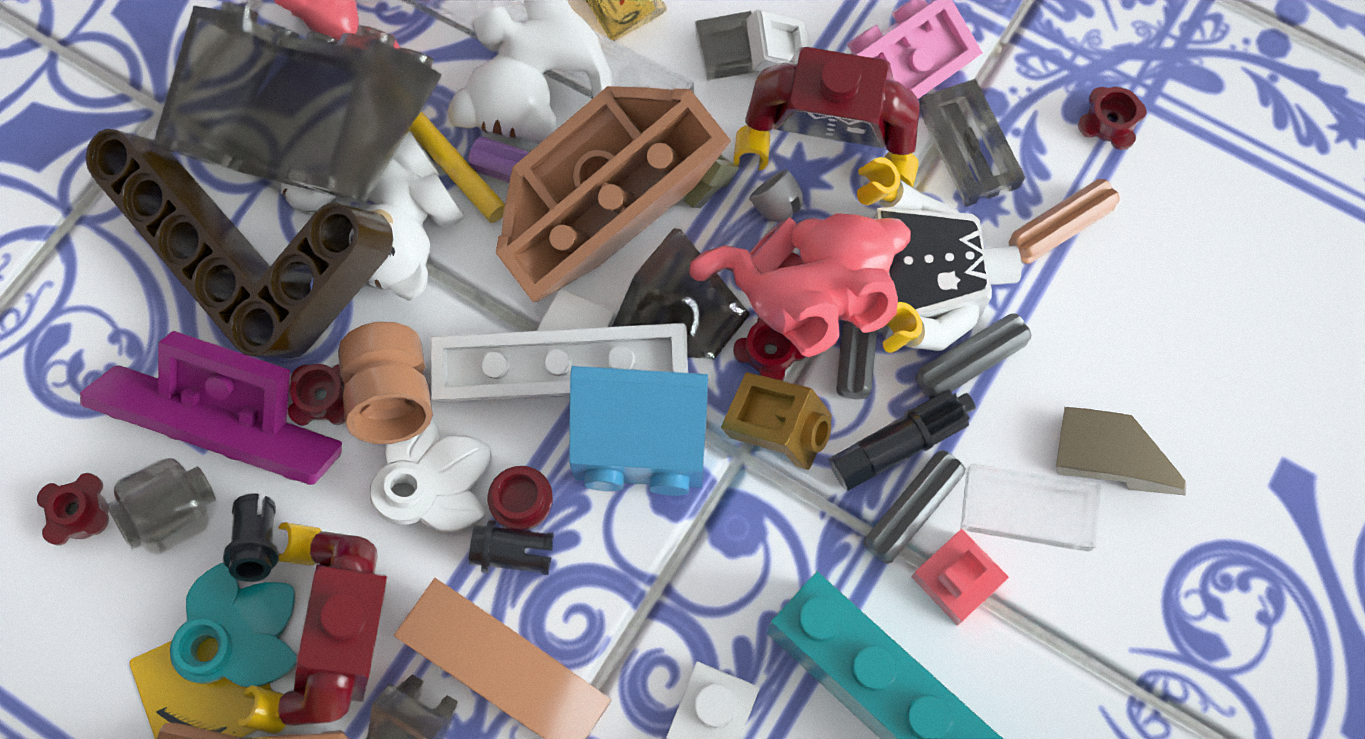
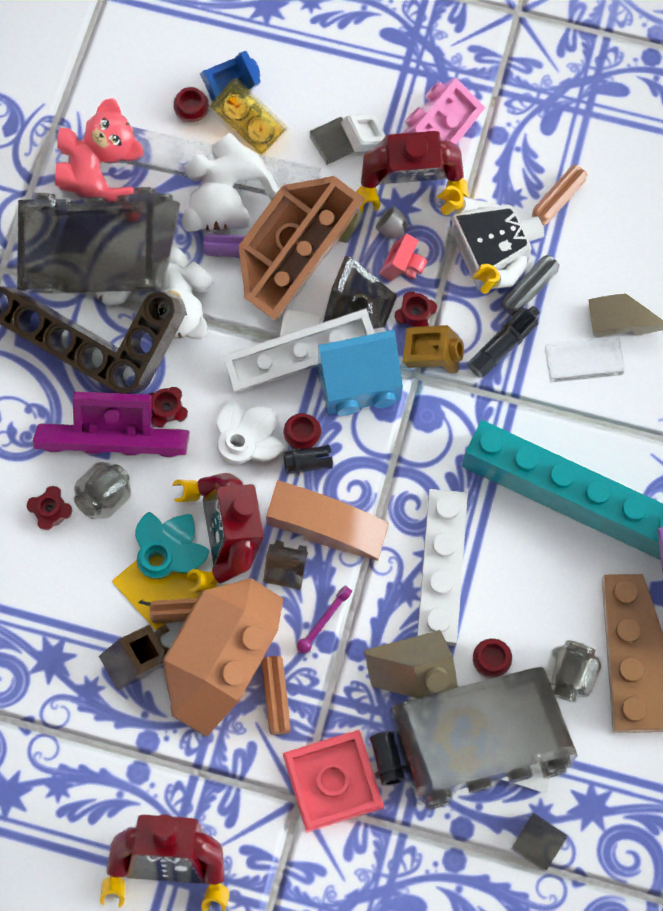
camera: 20 degrees left, 0 degrees up
black pin [223,493,279,582] -> none
nougat wheel [338,321,433,444] -> none
yellow bar [381,86,505,223] -> none
coral animal [689,213,911,357] -> none
dark grey axle [836,320,877,399] -> none
dark grey axle [864,450,966,564] -> none
coral tile [911,529,1009,626] -> none
clear smoke tile [919,79,1025,207] -> none
dark red plate [1078,87,1147,150] -> none

